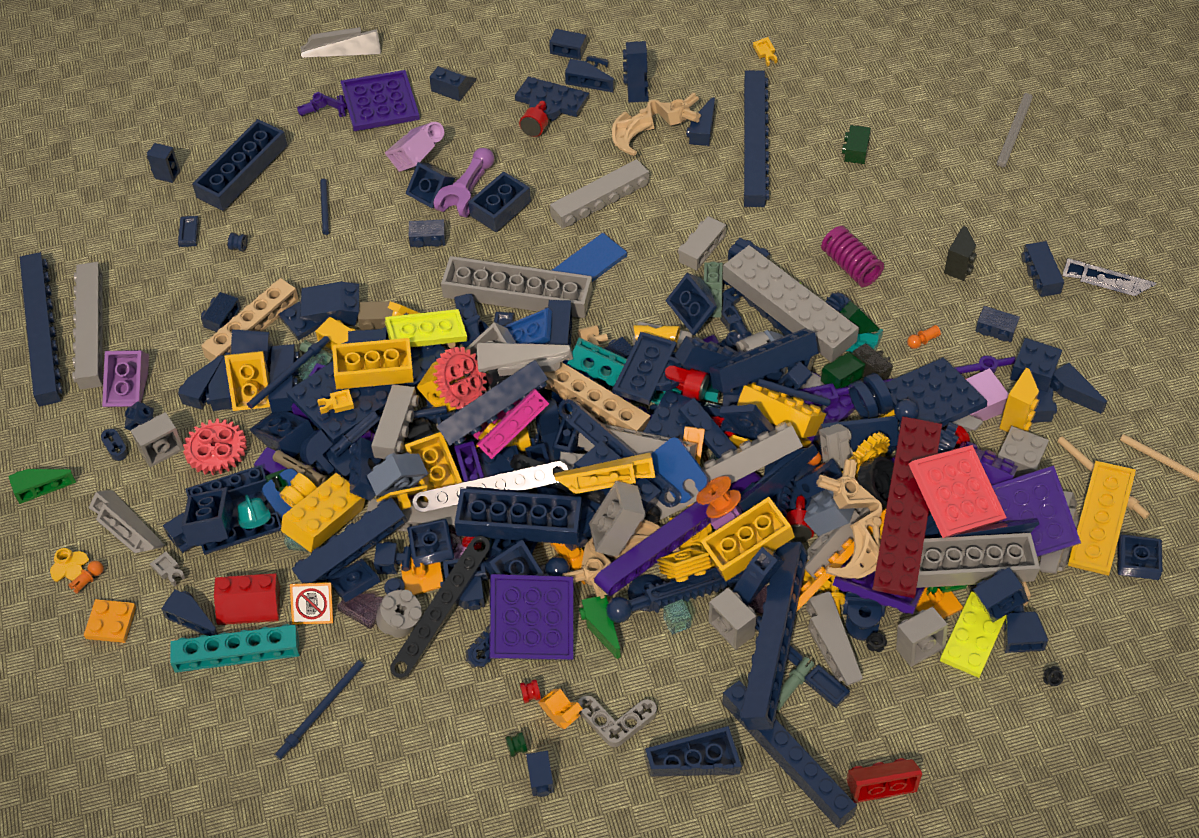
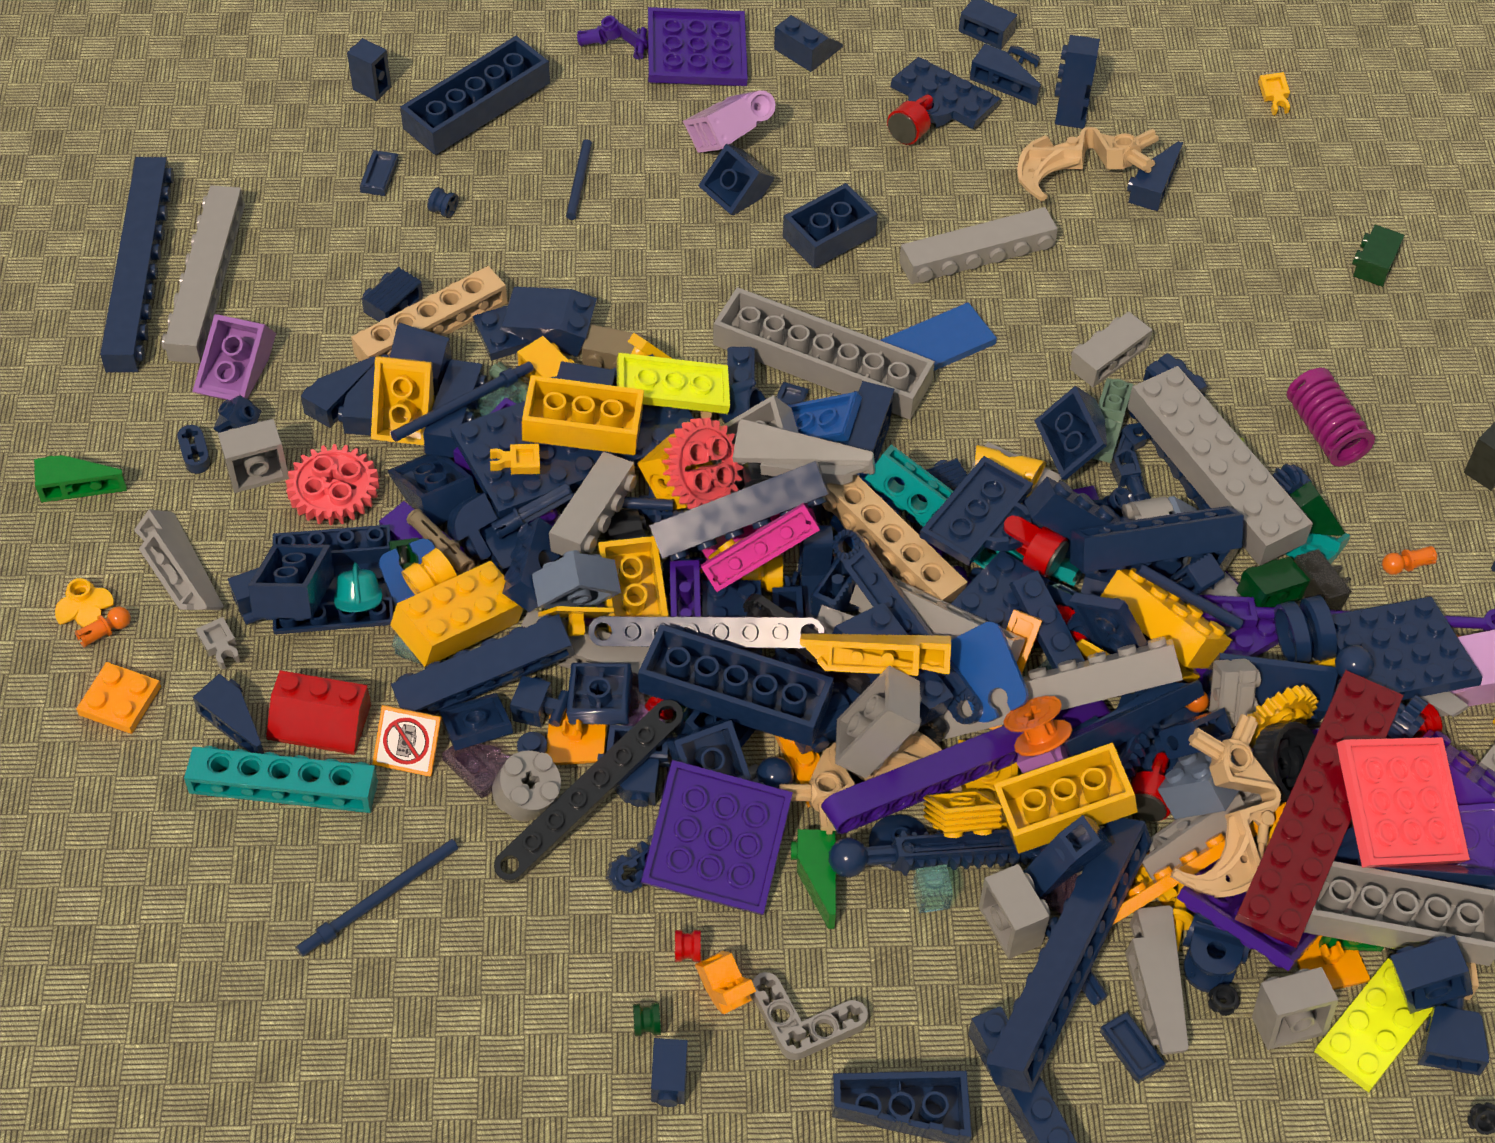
camera: 10 degrees right, 0 degrees up
dark blue brick [408,219,446,248] -> none
medium lavender piece [434,148,494,217] -> none
tan arm [578,325,608,347] -> none
dark blue brick [744,70,769,207] -> none
sand green pin [776,657,815,713] -> none

